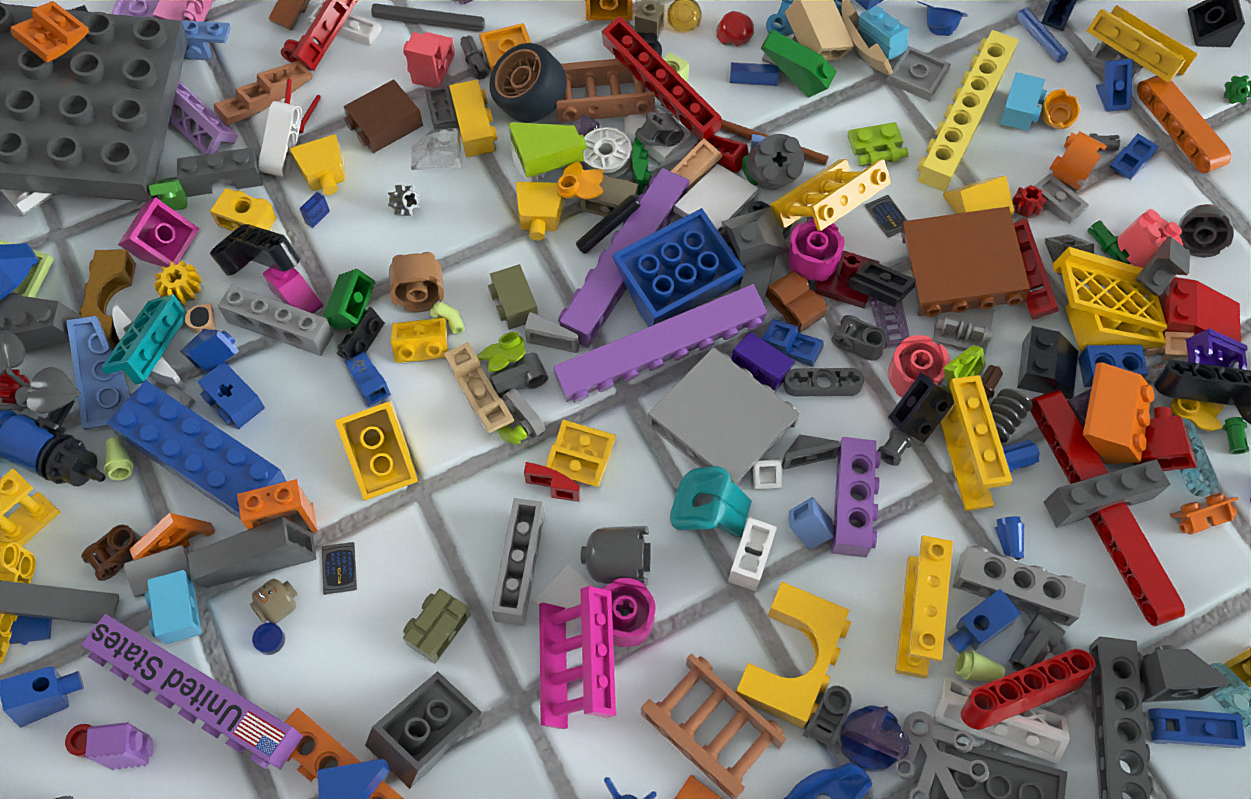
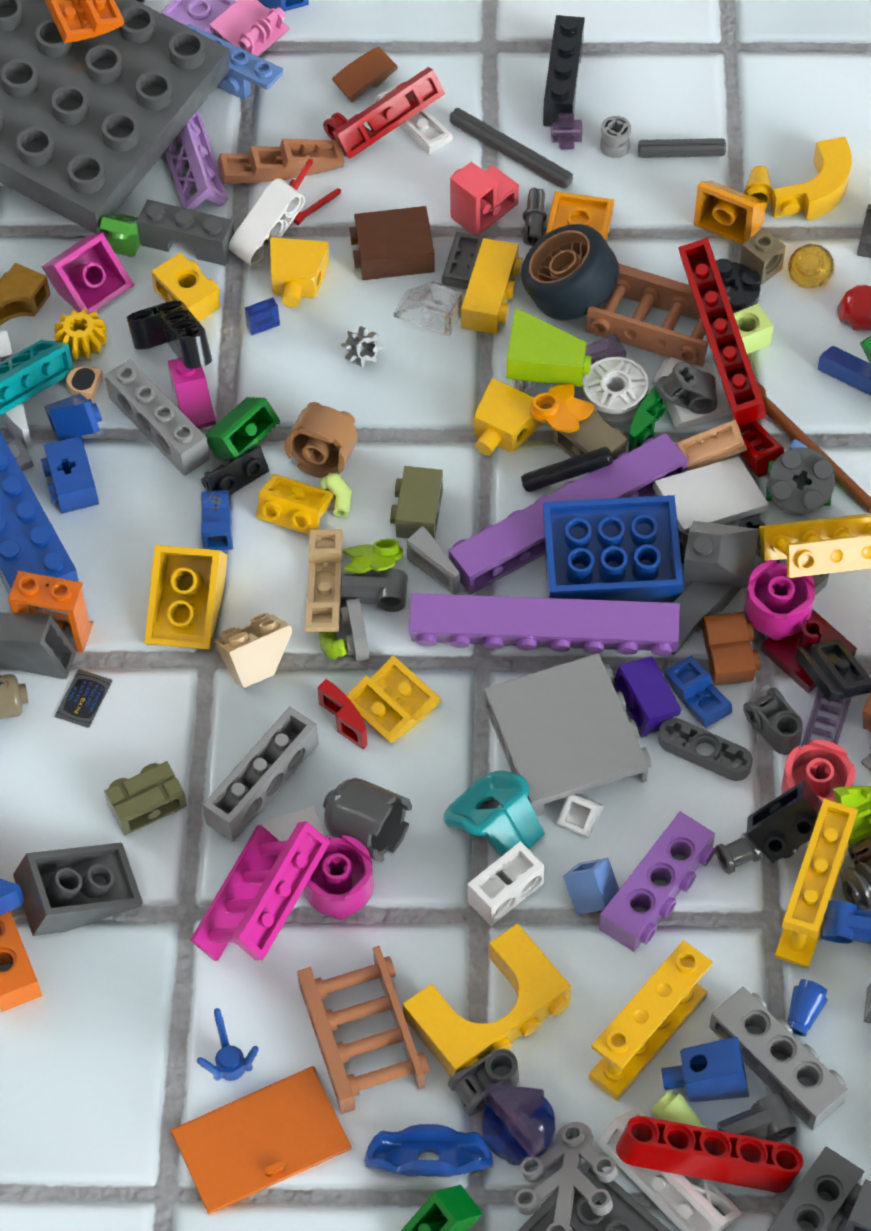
camera: 30 degrees right, 5 degrees down
dark grey slope [782,434,841,470] -> none
none -> slope [213,613,292,689]

